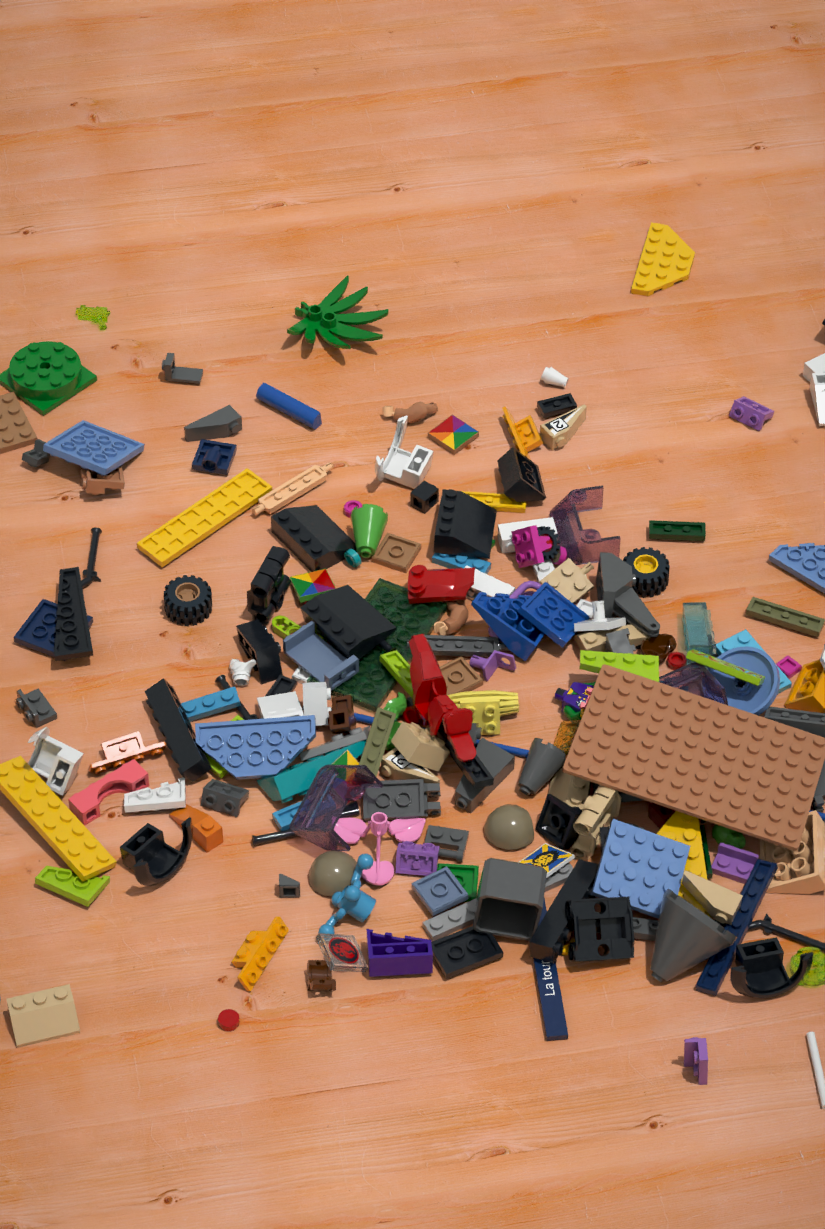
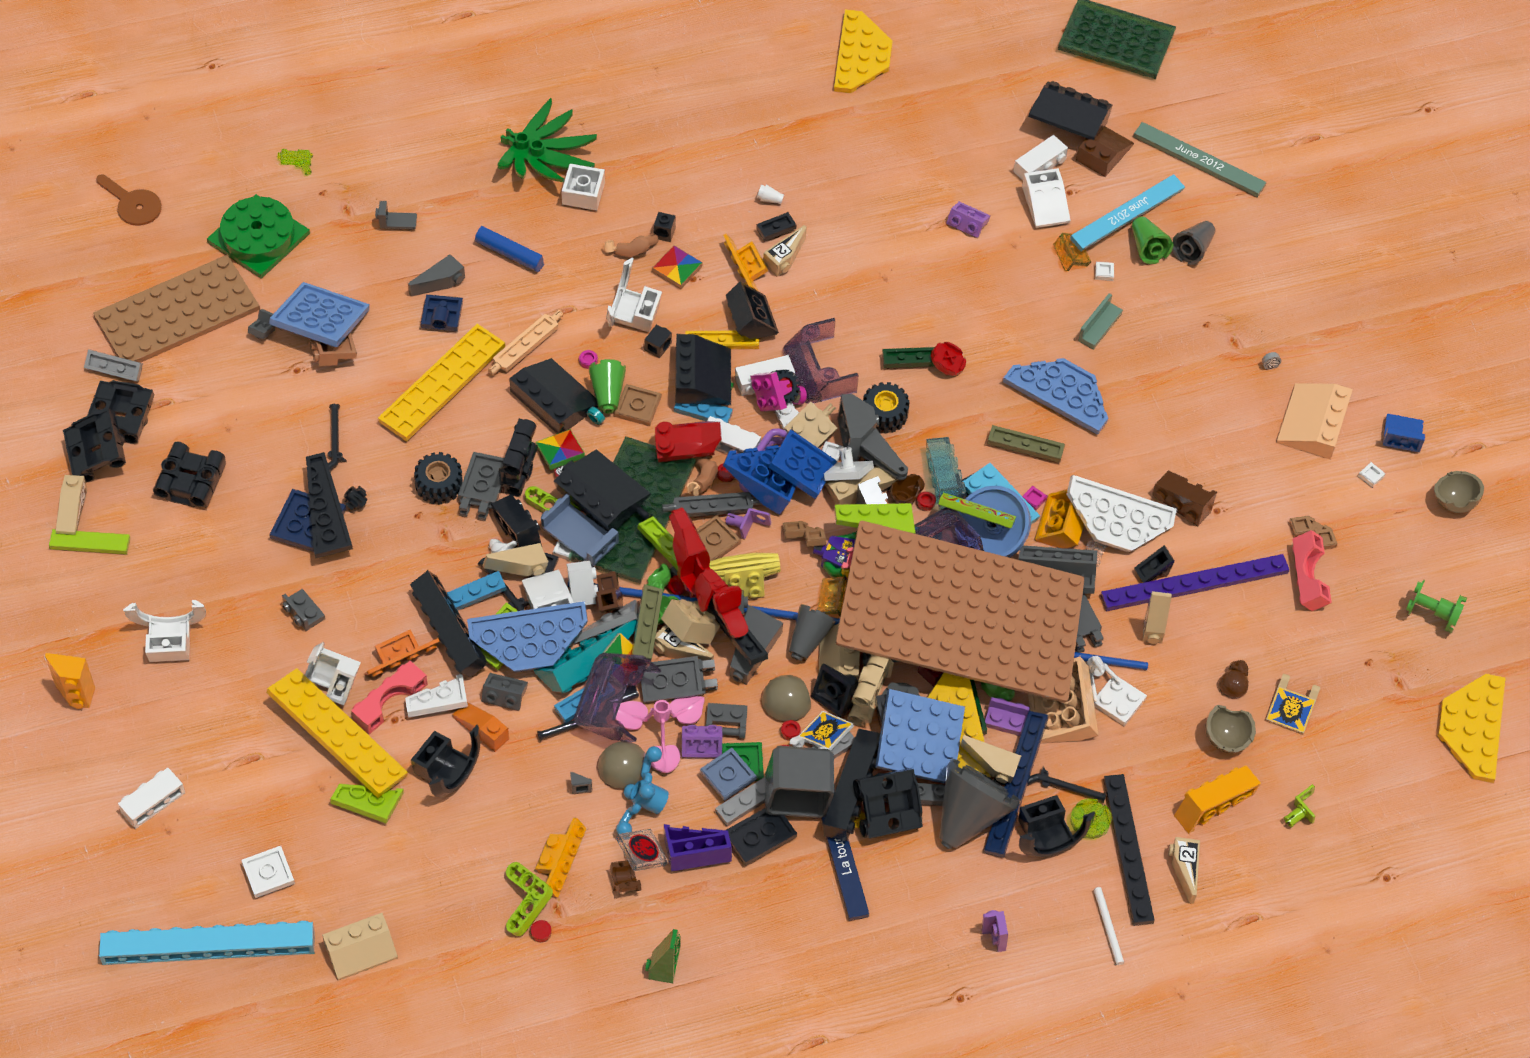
camera: 10 degrees left, 10 degrees up
none -> black gear [344,486,368,510]
none -> dark grey tile [458,452,504,521]
none -> tan slope [483,543,548,576]
none -> lime beam [506,862,553,936]
none -> white brick [562,164,605,211]
none -> green wedge [645,929,681,984]
none -> black brick [654,212,676,242]
none -> red tile [717,464,735,482]
none -> red tile [781,720,801,741]
none -> medium nougat tile [783,521,826,547]
none -> red tile [931,342,966,376]

